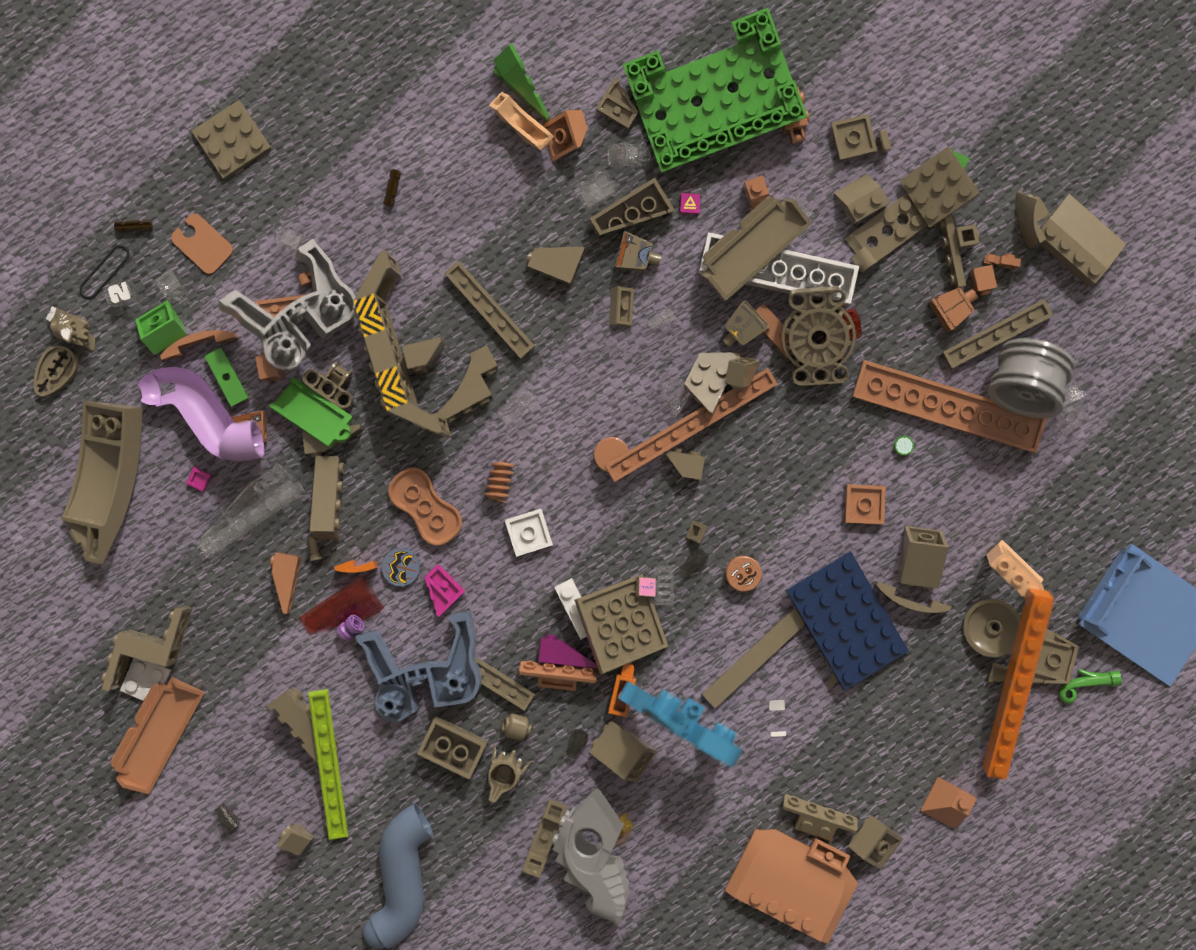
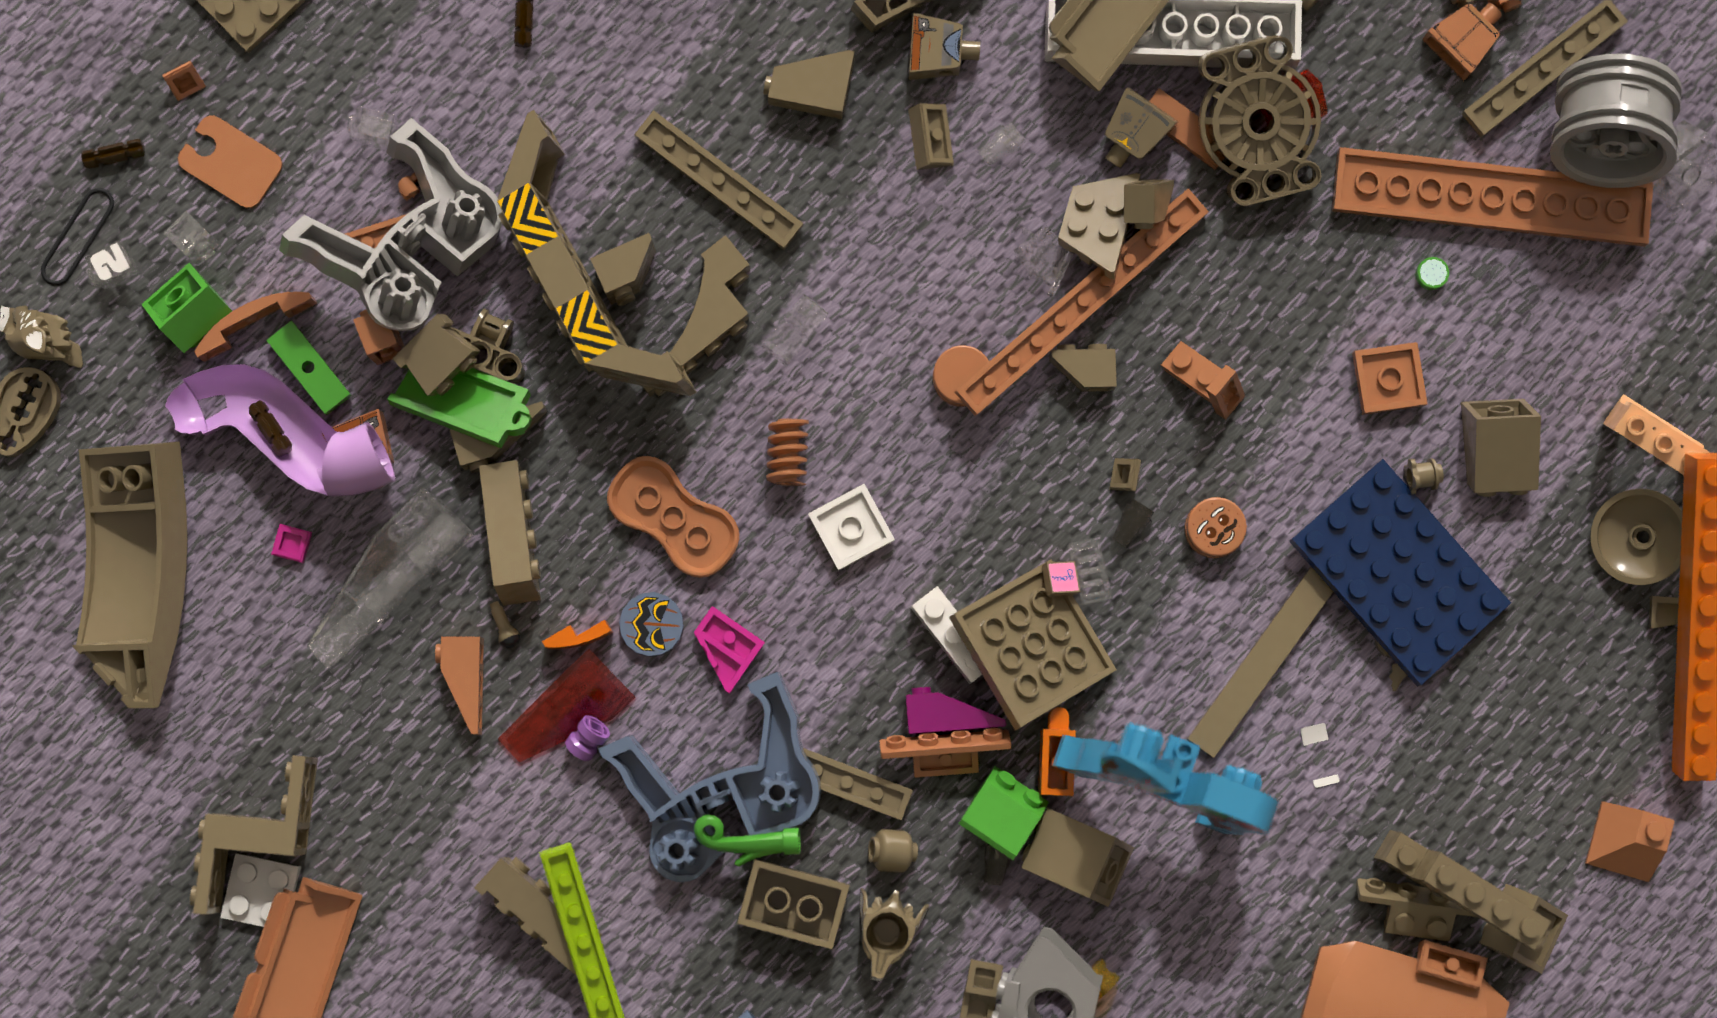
camera: 15 degrees left, 5 degrees down
dark tan slope [874,581,951,613] -> none
none -> nougat slope [162,61,206,101]
none -> dark brown axle [249,400,292,457]
none -> dark tan hips [393,314,480,396]
none -> bright green plant [694,815,801,867]
none -> bright green slope [958,766,1049,860]
none -> nougat bracket [1161,341,1245,420]
none -> dark tan arch [1374,830,1551,950]
none -> dark tan brick [1403,458,1444,495]

